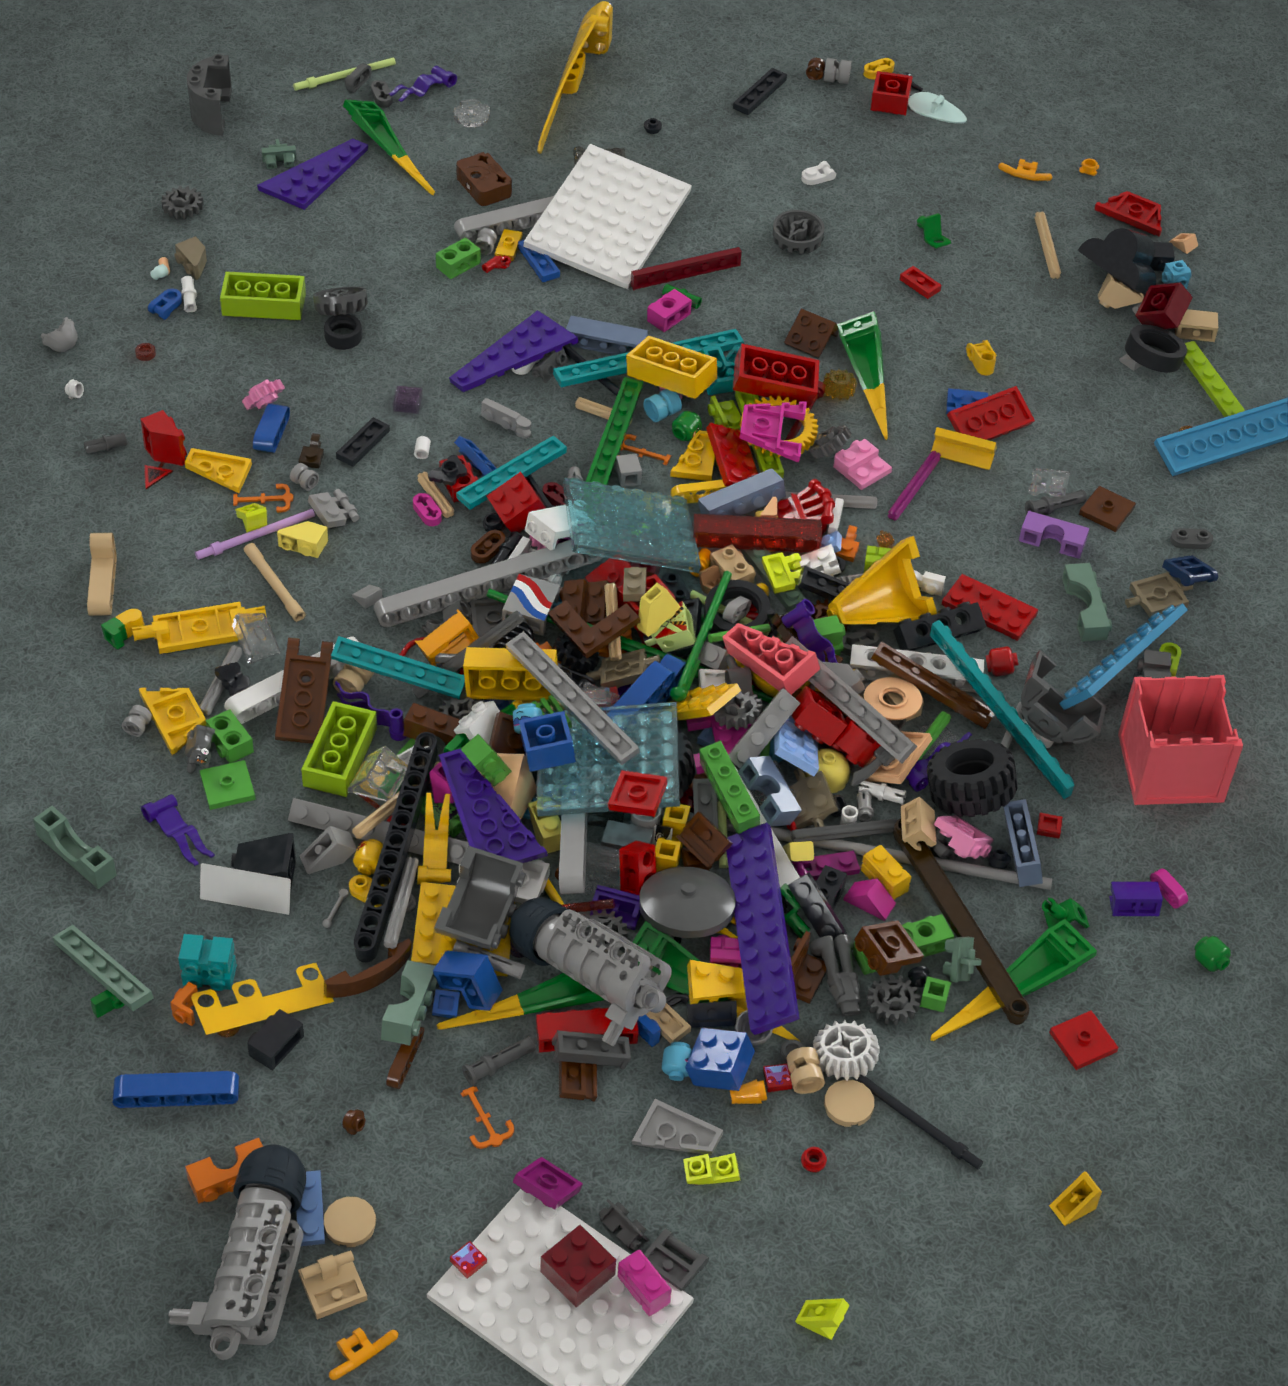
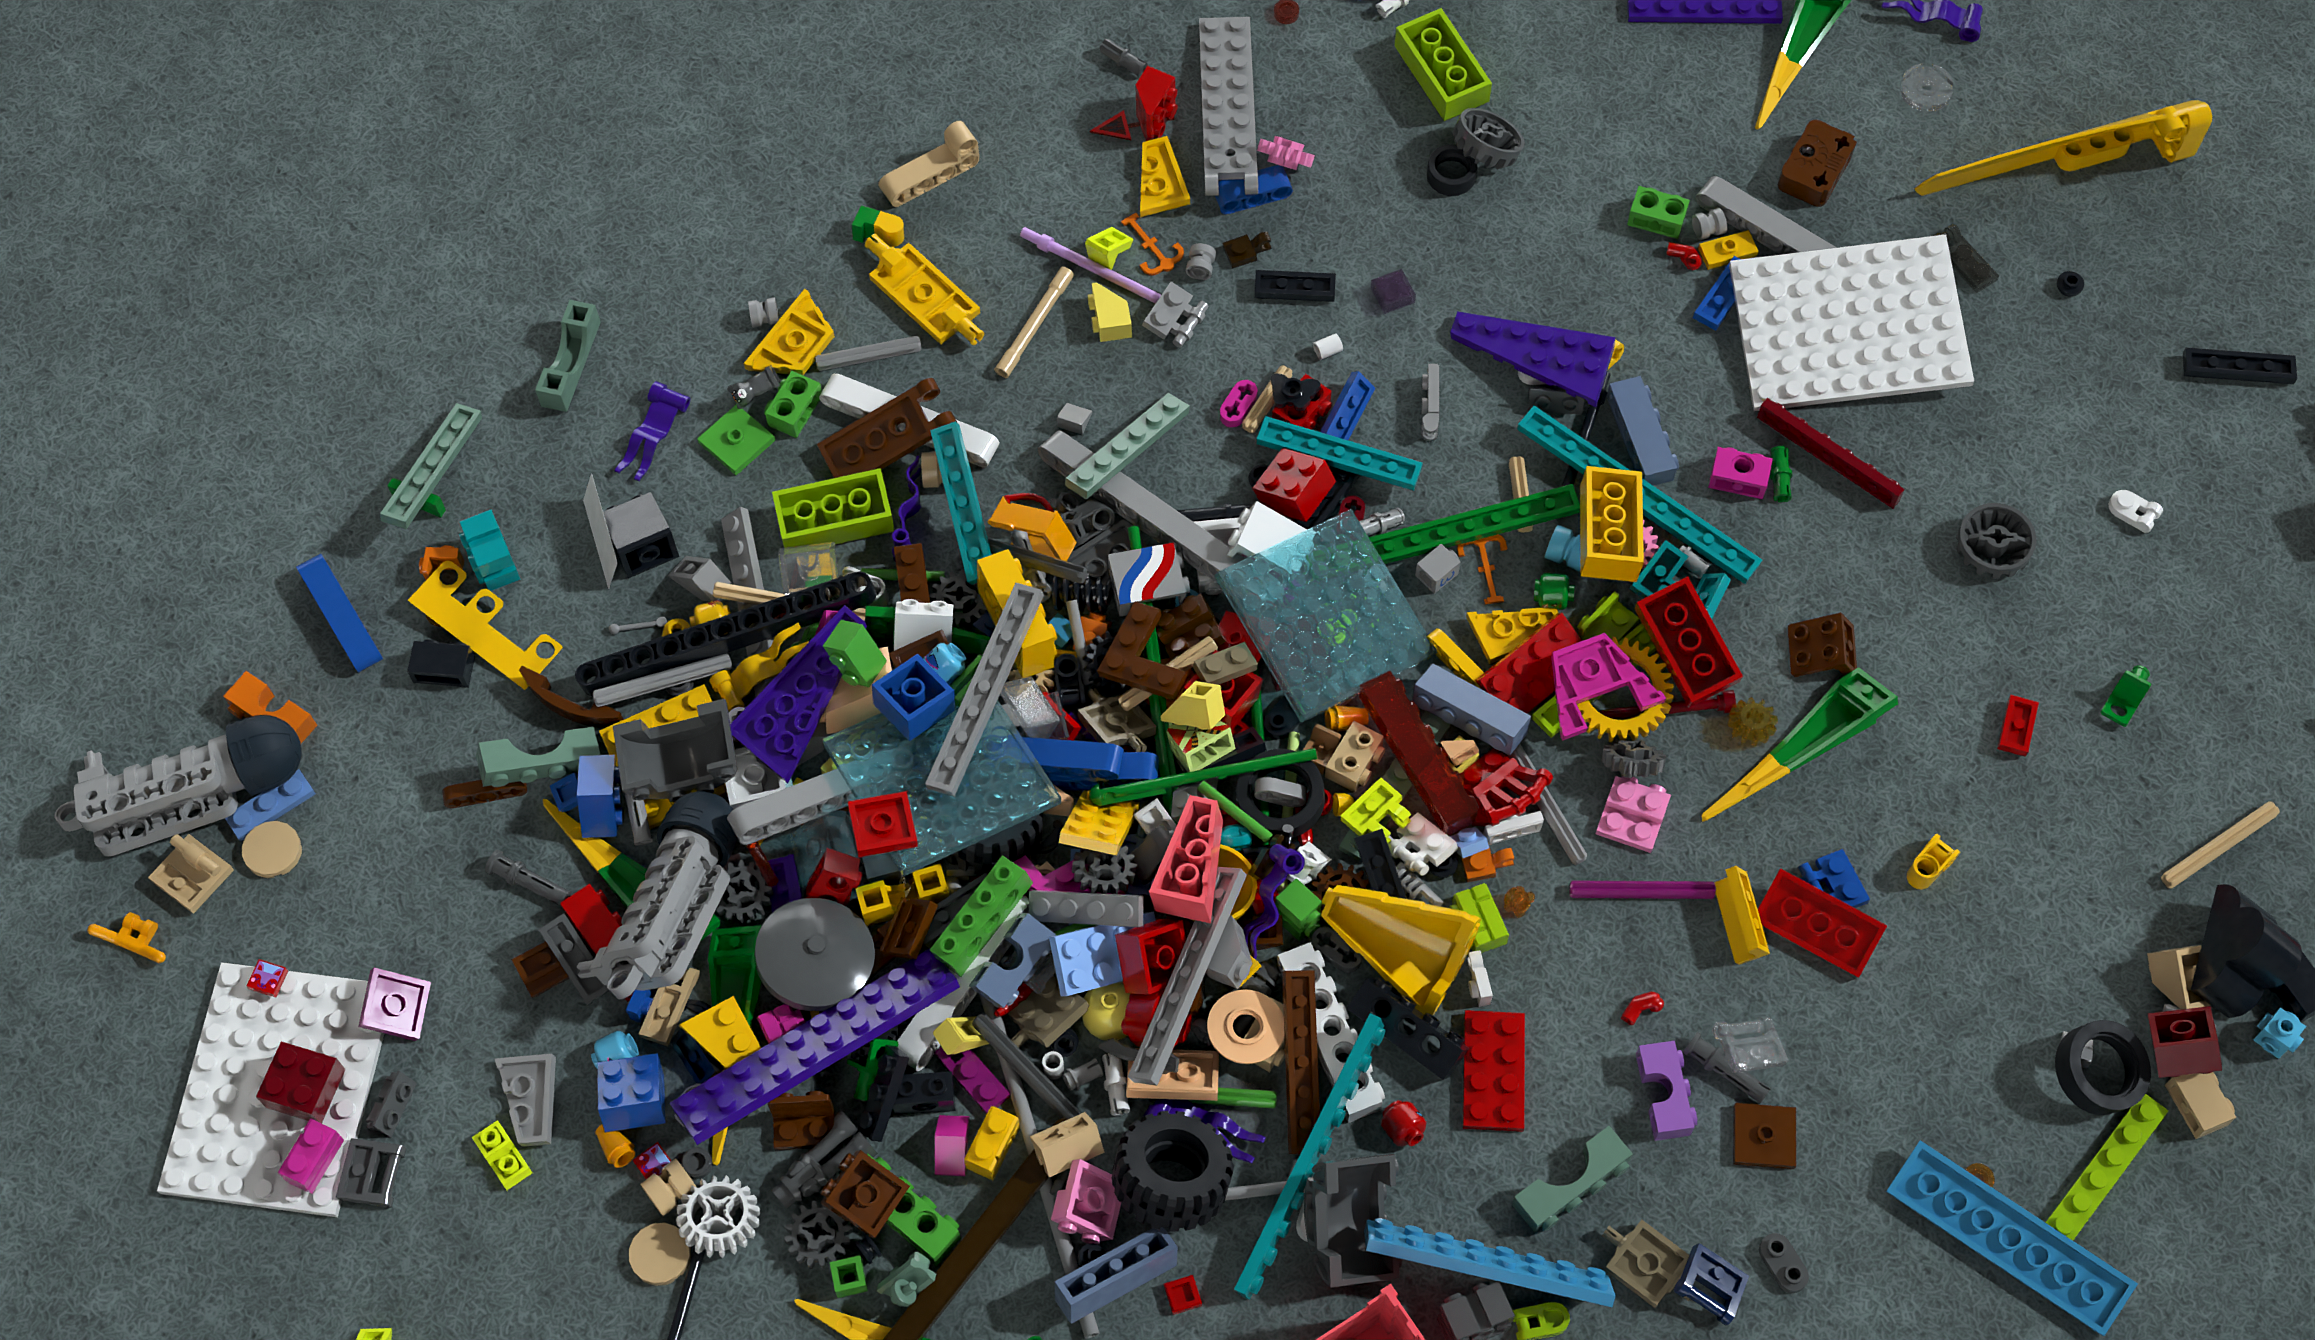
camera: 65 degrees right, 15 degrees up
black animal [215,662,250,697] -> none
clear slope [232,613,281,664] -> none
reddish brown plate [342,1109,366,1135] -> none
orange piece [460,1086,514,1149] -> none
reddish brown plate [471,530,505,563] -> none
red plate [801,1147,827,1172] -> none
none -> sand green plate [1065,393,1190,499]
none -> light grey hinge [1199,17,1258,196]
none -> red arm [1621,991,1664,1025]

